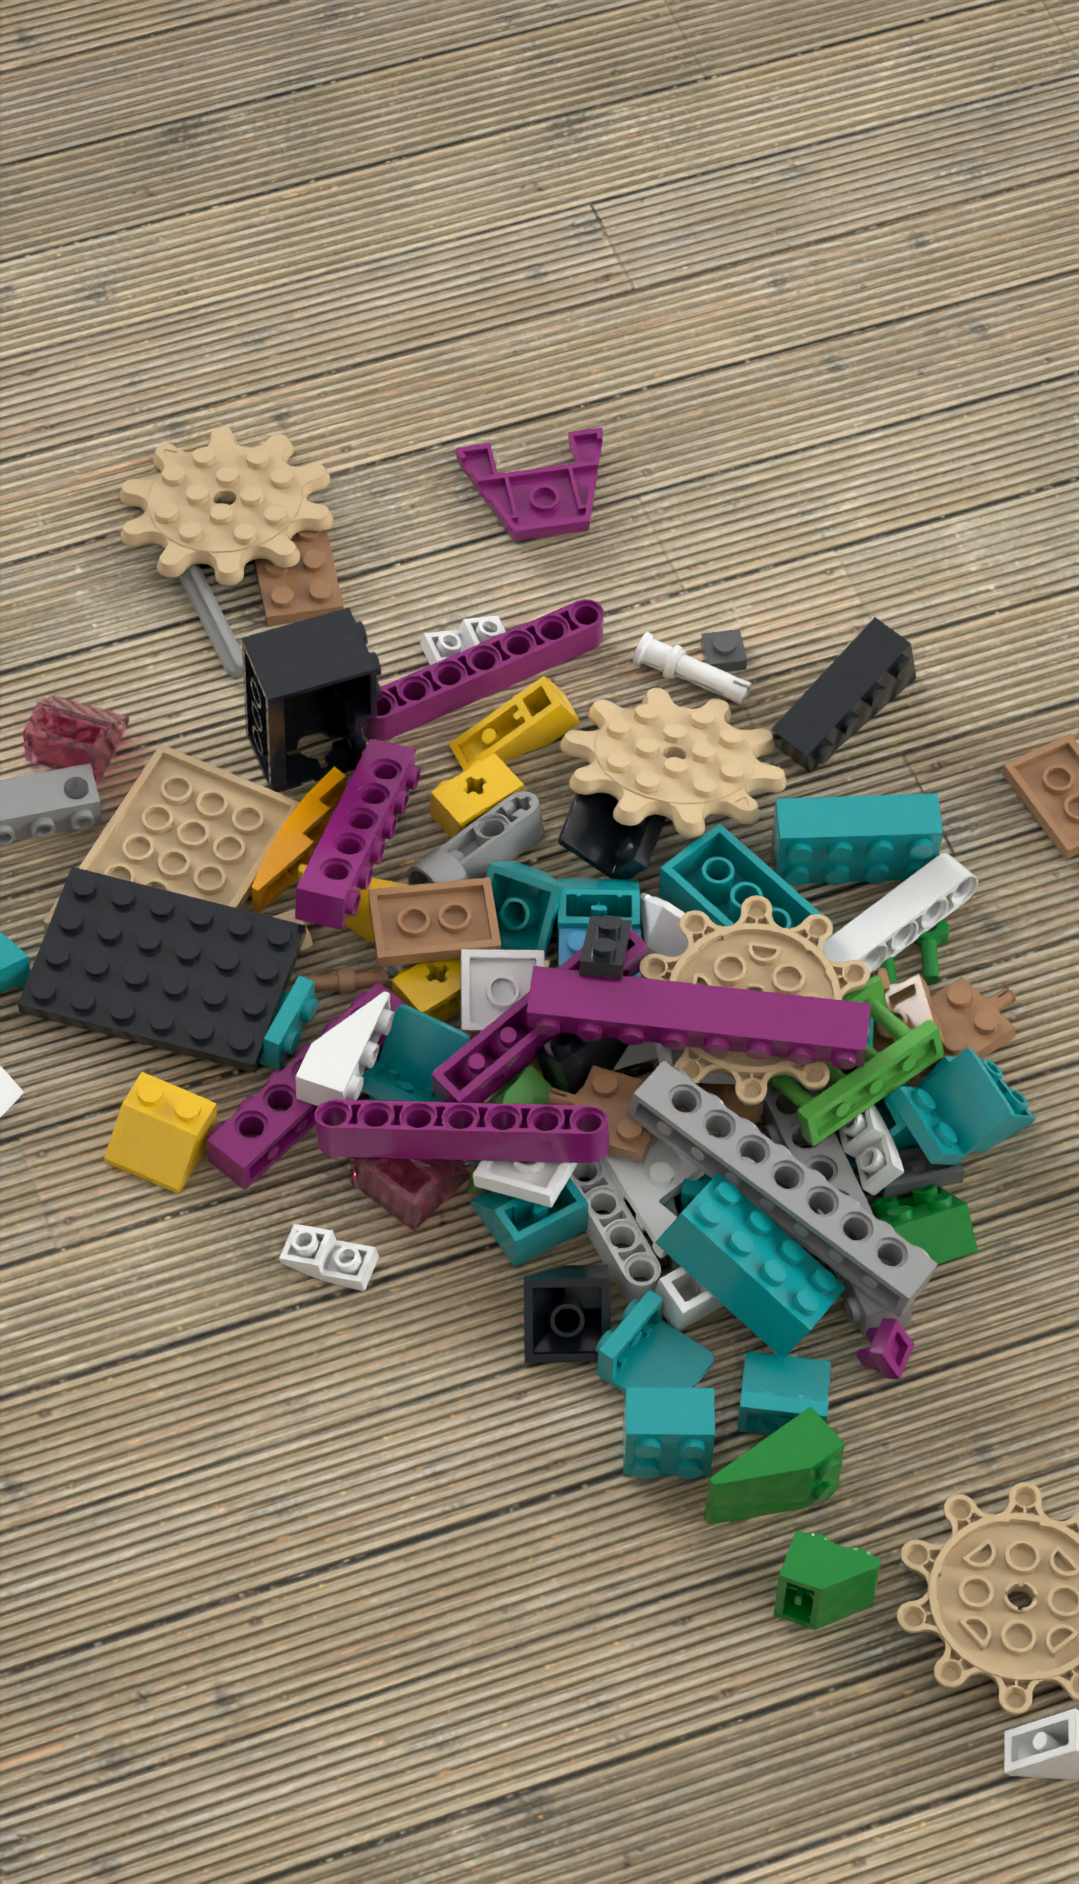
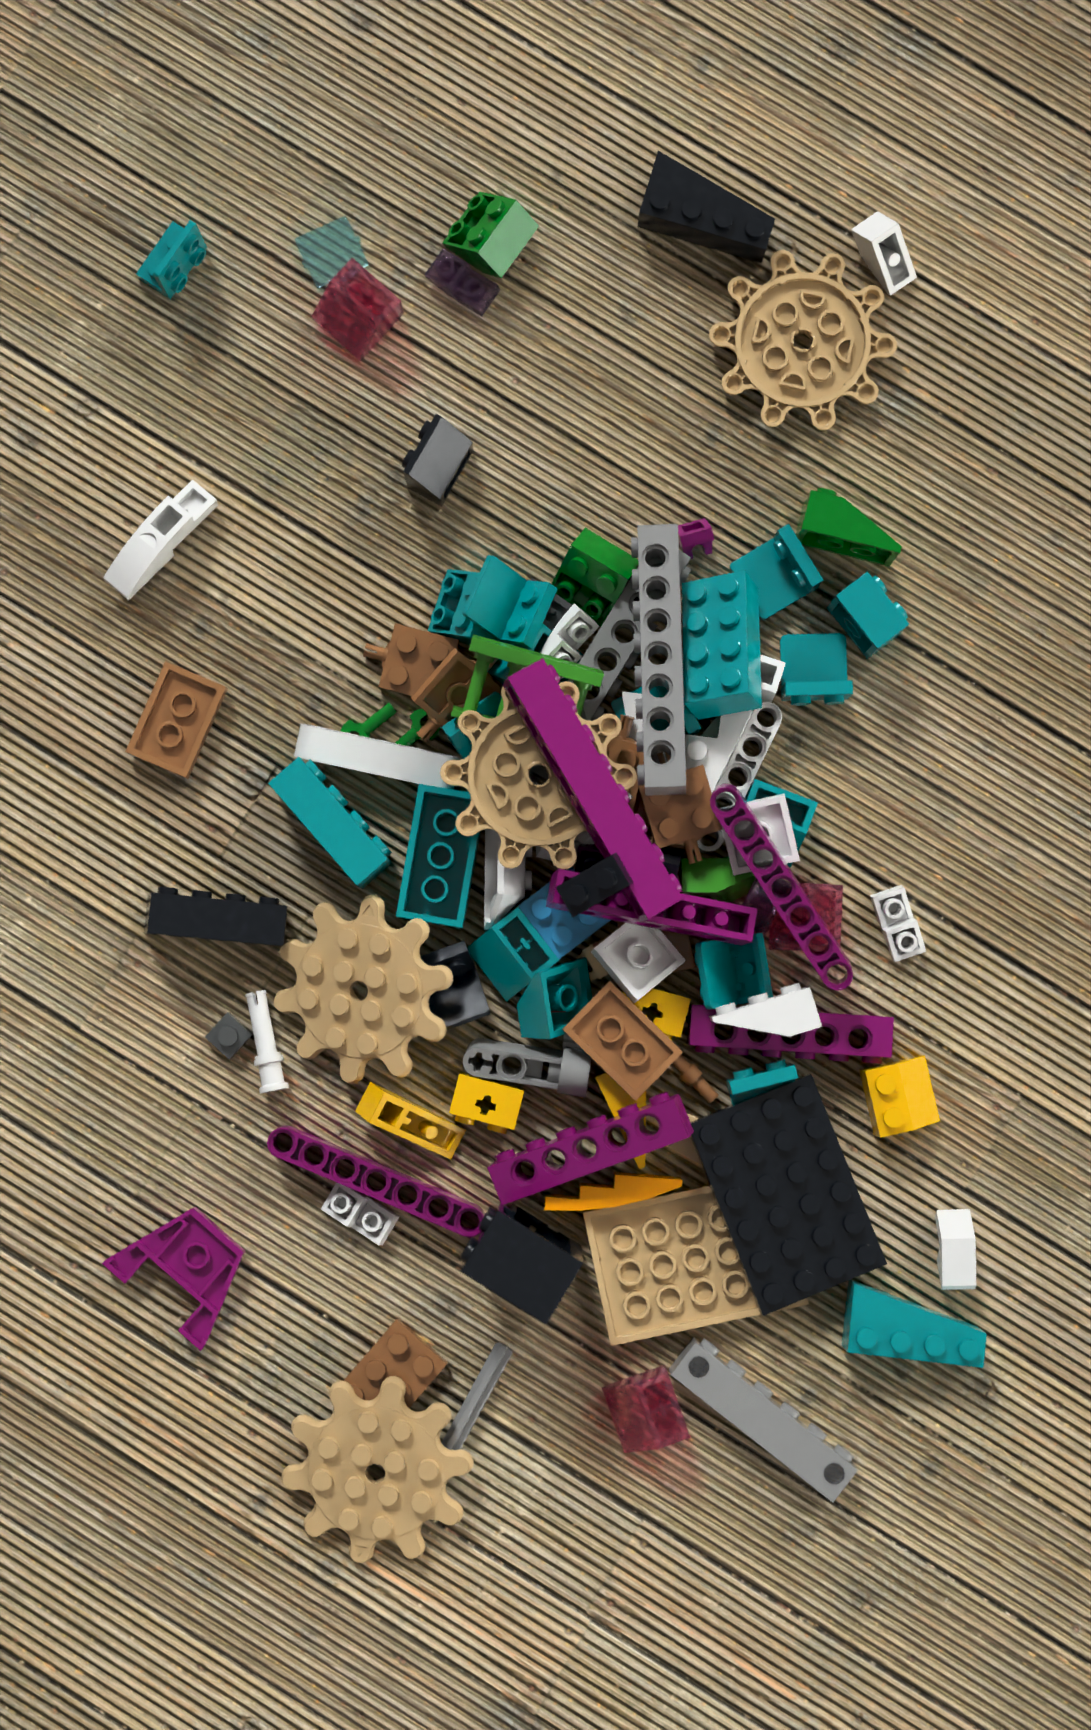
camera: 125 degrees left, 30 degrees up
black slope [524,1264,611,1363] -> none
green slope [773,1530,881,1630] -> none

